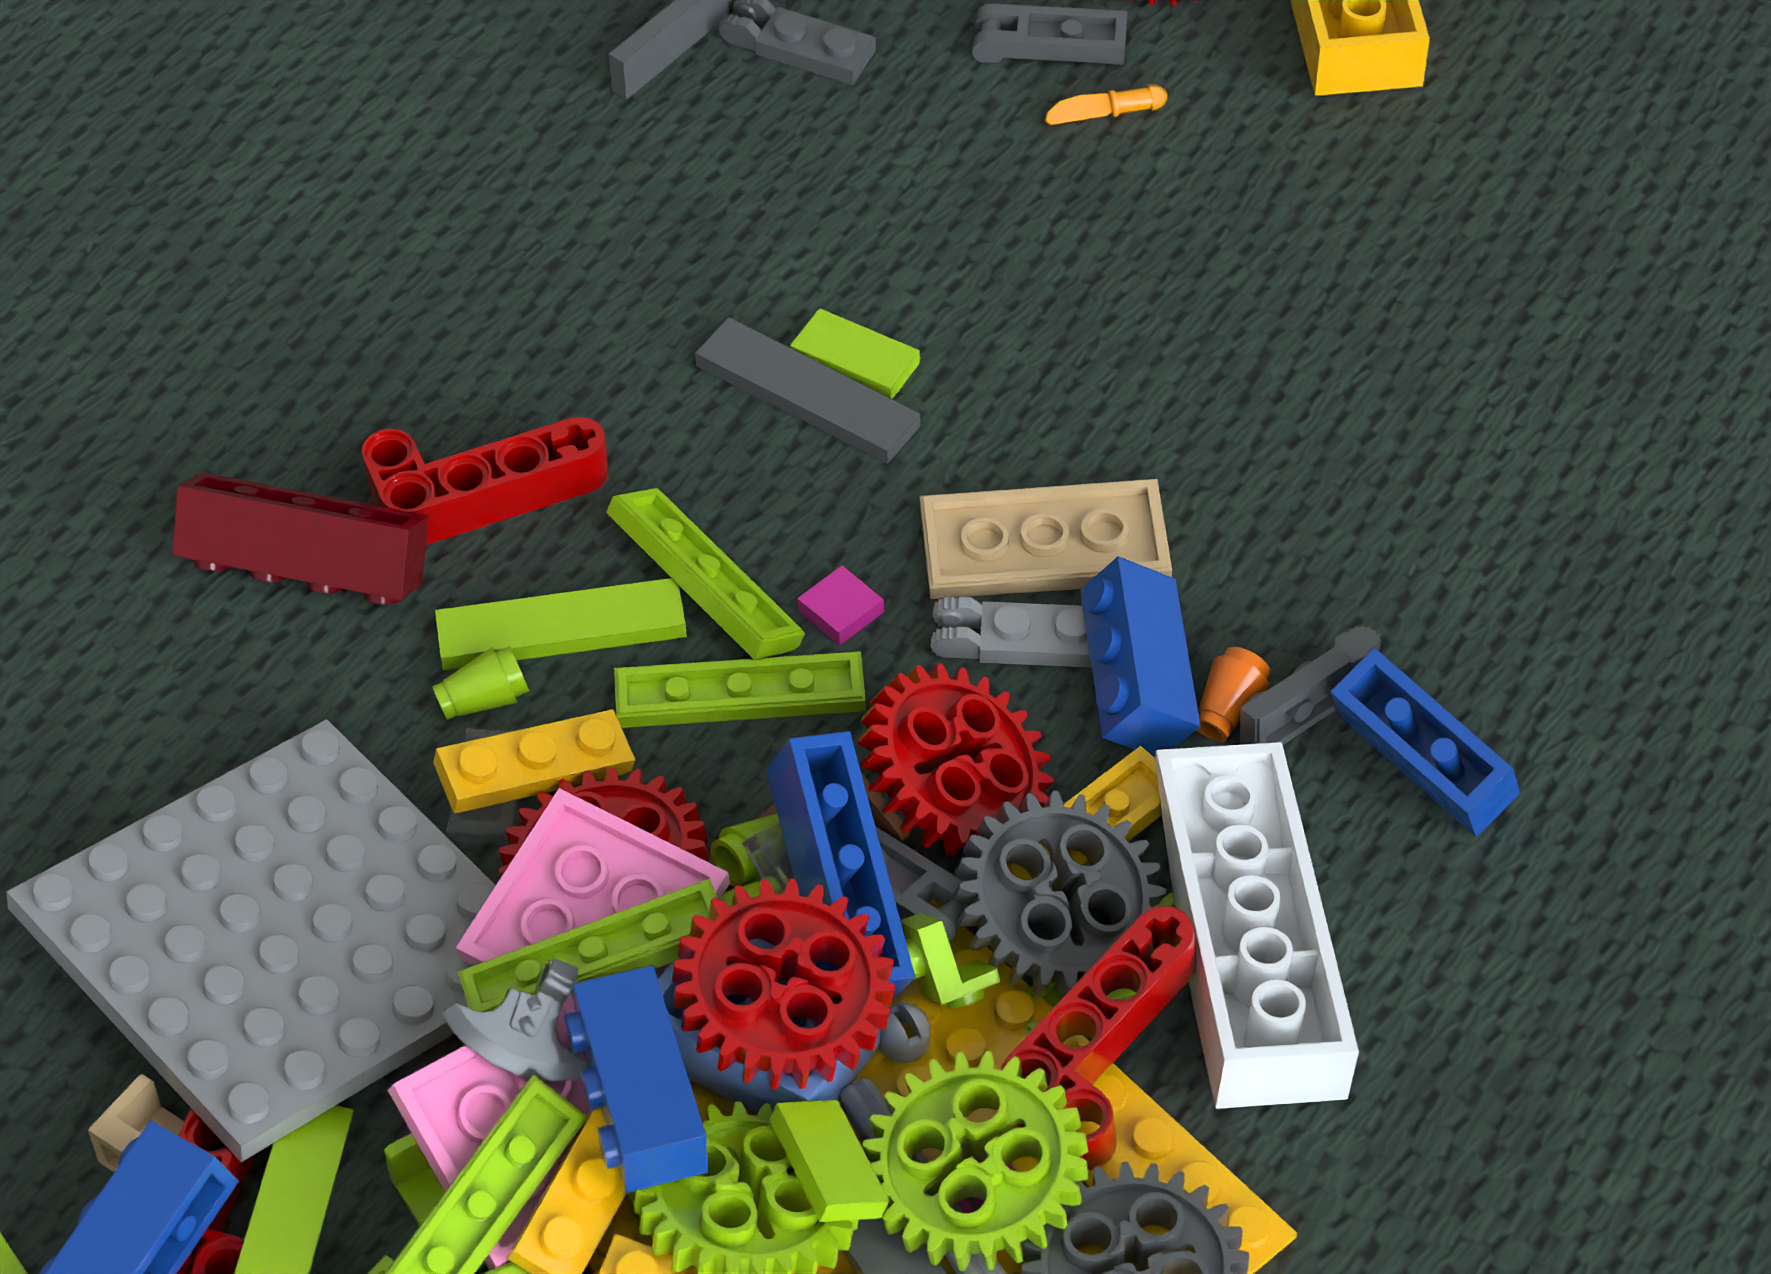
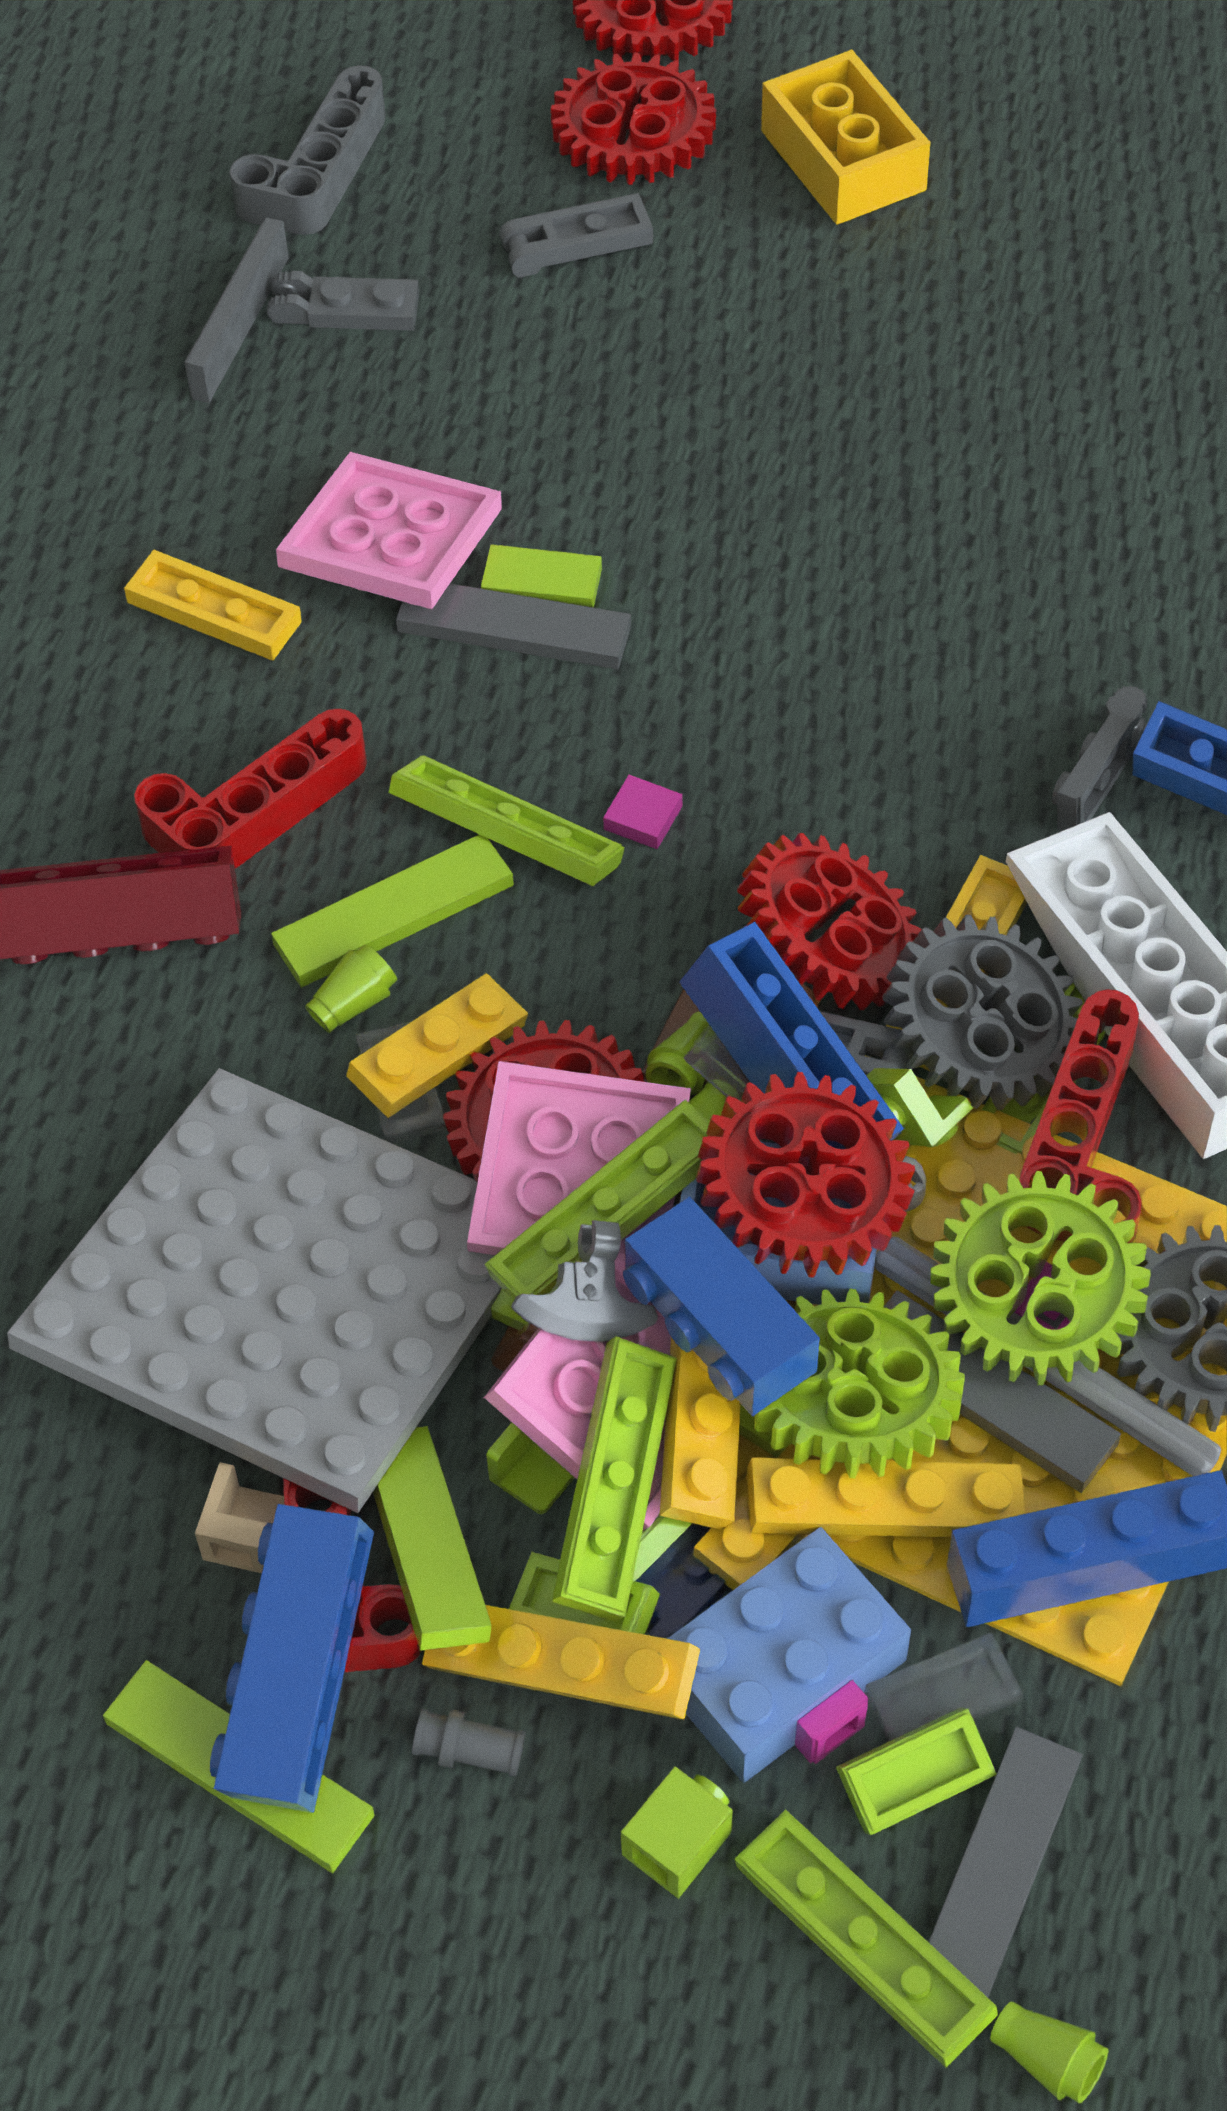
camera: 20 degrees left, 5 degrees up
lime tile [614,651,866,728] -> none
lime tile [769,1100,889,1222] -> none
tan tile [920,479,1172,599] -> none
light grey hinge [931,596,1092,667] -> none
light orange piece [1044,84,1167,125] -> none
blue brick [1080,556,1200,757] -> none
orange cone [1196,647,1270,743] -> none
none -> yellow plate [124,550,302,661]
none -> bright pink plate [276,452,502,609]

